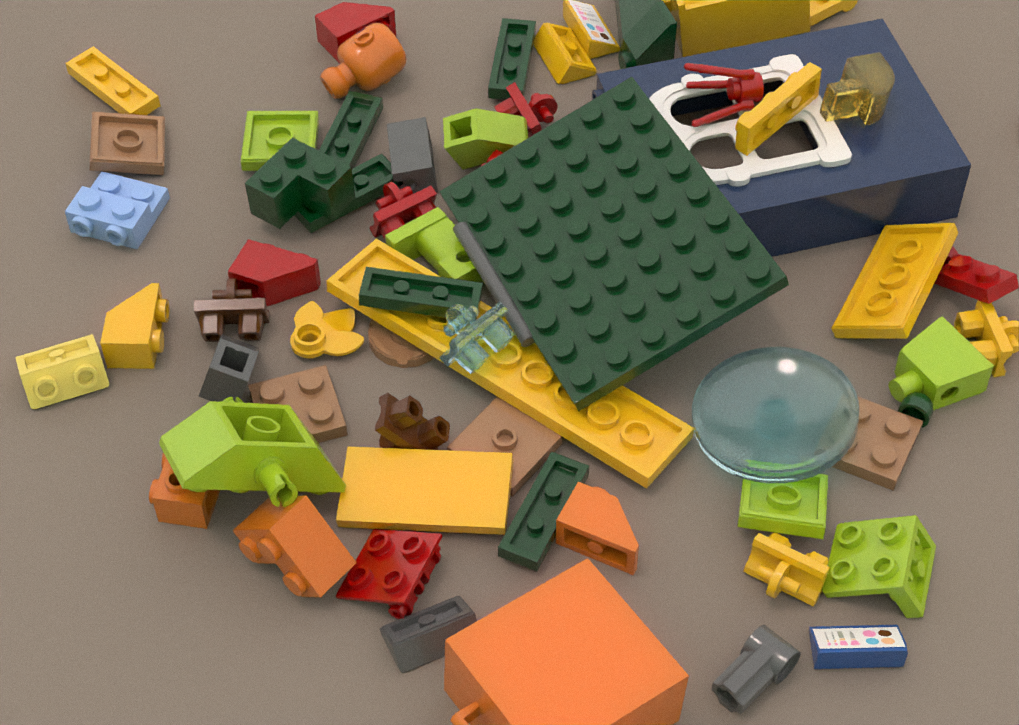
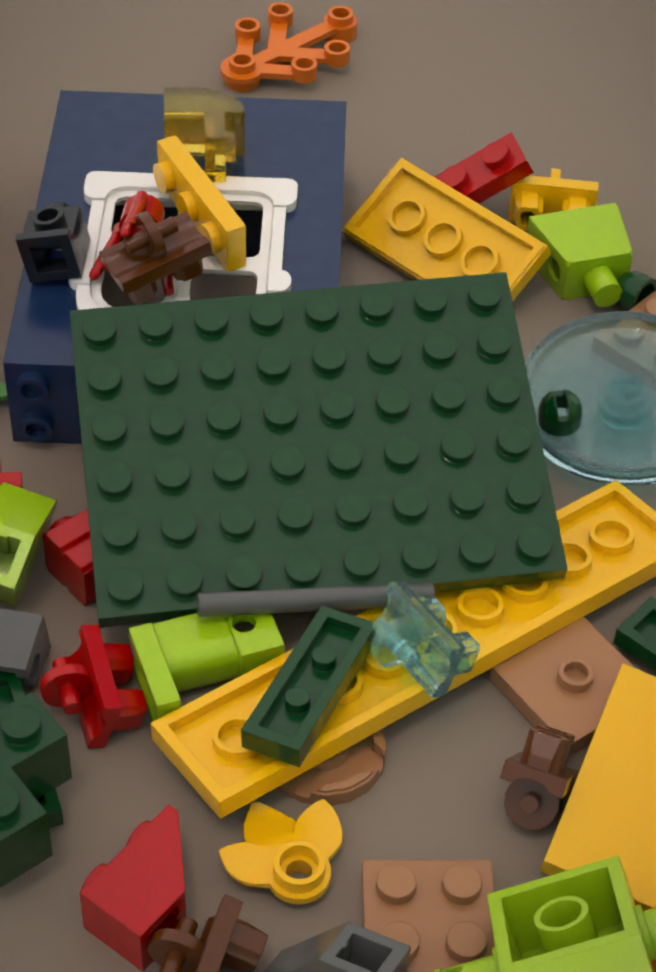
camera: 75 degrees left, 5 degrees down
none -> black brick [15,202,90,283]
none -> reddish brown hips [99,211,213,304]
none -> dark green hinge [538,389,582,437]

